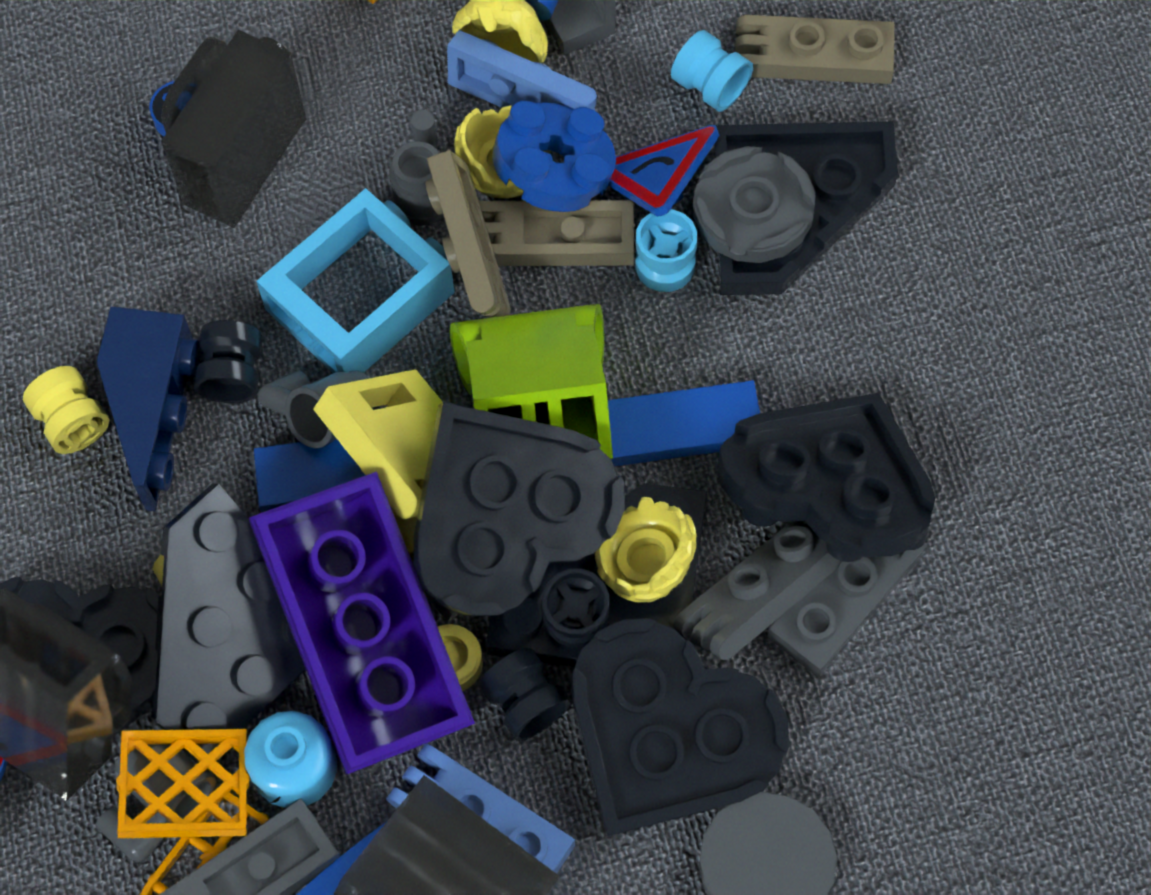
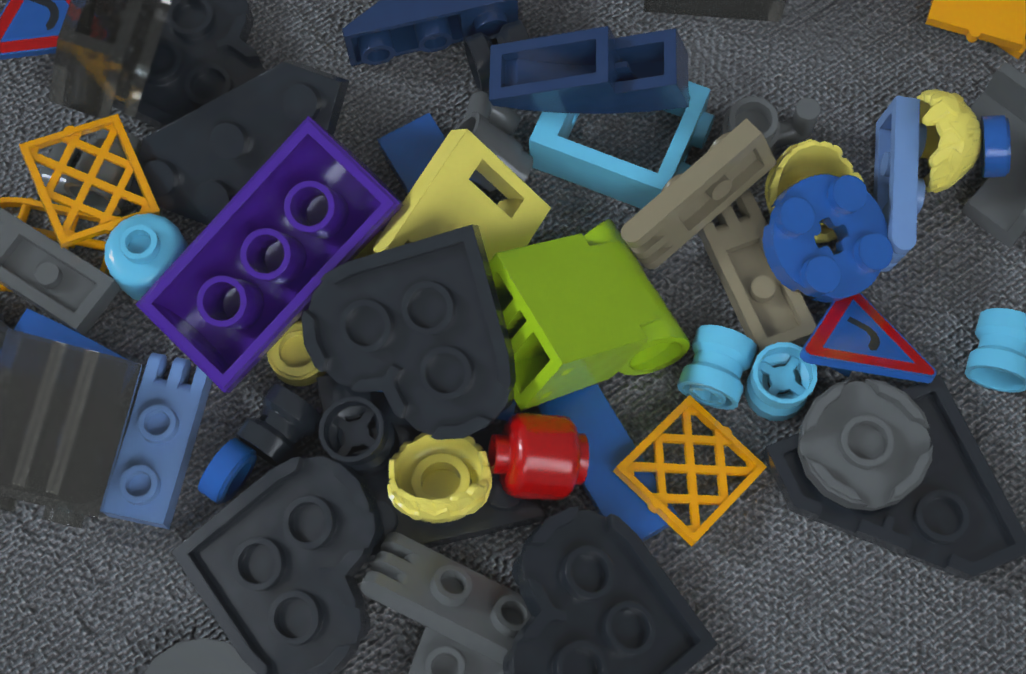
camera: 70 degrees right, 5 degrees up
none -> blue tile [198,438,257,504]
none -> red head [488,413,589,500]
none -> dark blue slope [489,26,689,114]
none -> light orange window [613,395,767,547]
none -> medium azure wheel [677,324,757,410]

